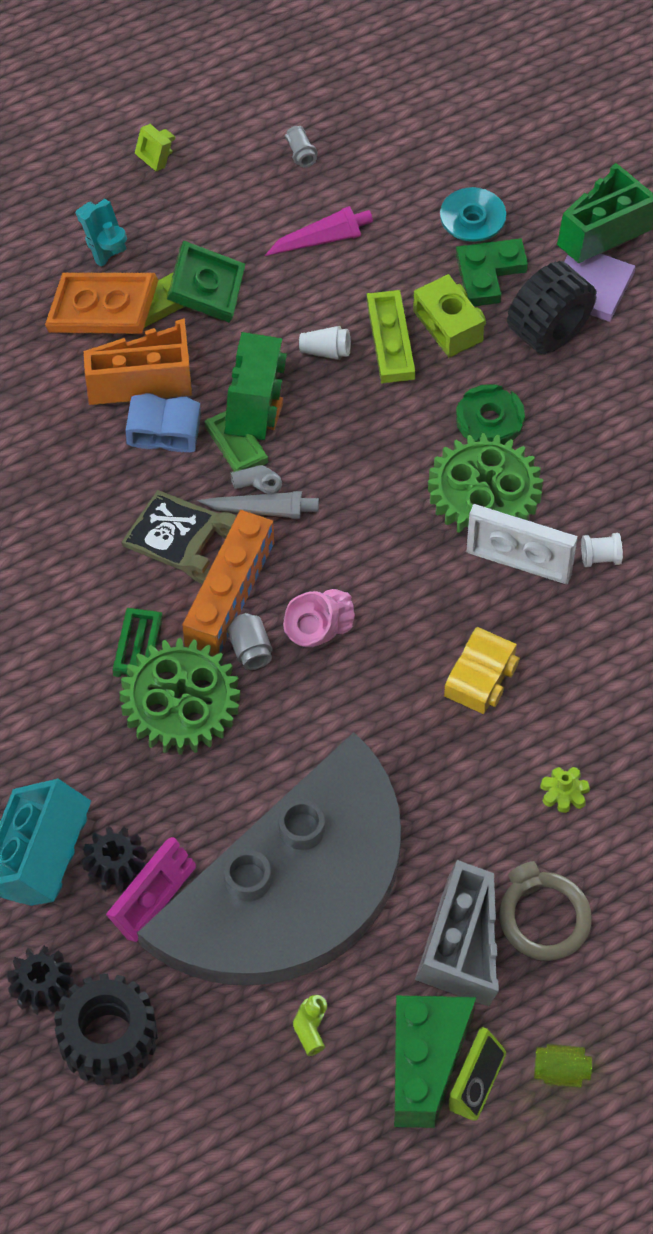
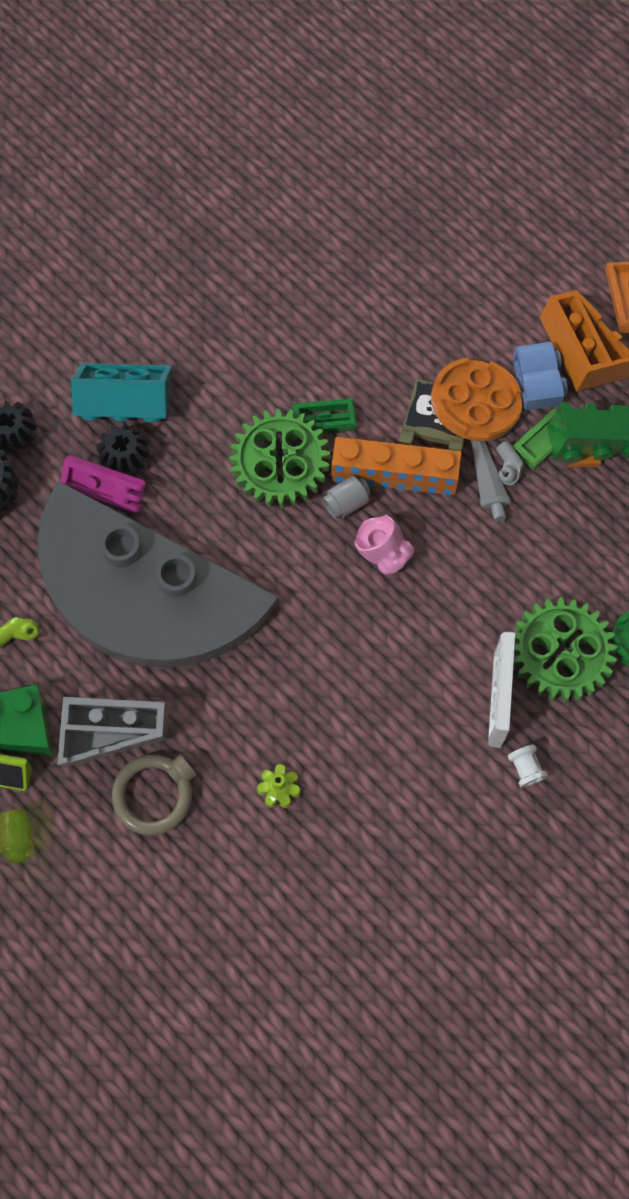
camera: 75 degrees right, 10 degrees up
yellow brick [444,627,520,714] -> none
none -> orange tile [431,358,522,441]

